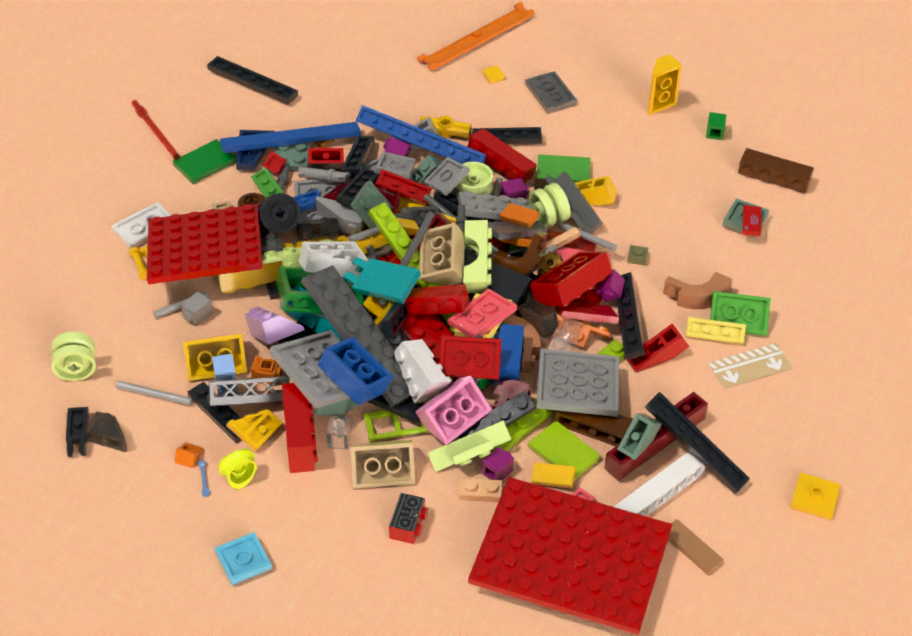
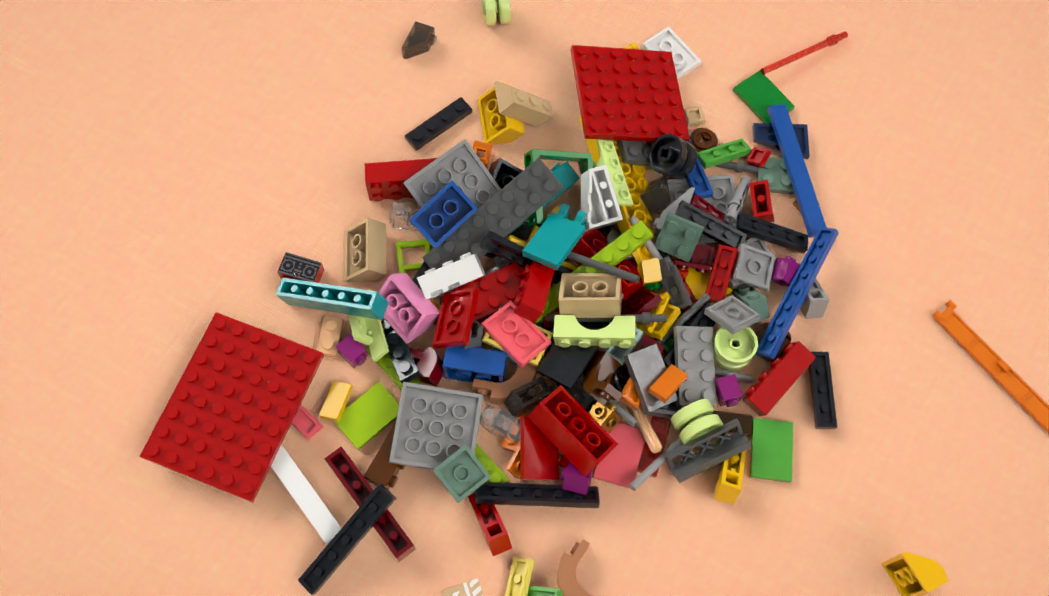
camera: 90 degrees right, 20 degrees up
black hinge [66,407,89,457] -> none
light grey bar [116,380,193,406] -> none
light grey bar [153,292,209,319] -> none
orange slope [174,442,204,468] -> none
light grey brick [181,291,213,326] -> none
medium blue hinge [198,460,210,497] -> none
black plate [207,56,298,105] -> none
fence [207,376,290,406] -> none
light blue piece [212,354,238,394] -> none
medium azure plate [214,532,272,585] -> none
neon yellow hat [218,448,257,489] -> none
yellow wing [226,409,283,452] -> none
lavender slope [244,306,304,344] -> none
yellow piece [419,115,472,138] -> none
yellow tile [482,65,505,83] -> none
flat silver tile [525,71,578,114] -> none
sand green slope [617,413,662,460] -> none
olive plate [627,245,648,266] -> none
medium nougat tile [668,519,724,575] -> none
none -> teal brick [275,278,389,320]
none -> sand green plate [433,444,491,503]
none -> tan slope [494,81,553,127]

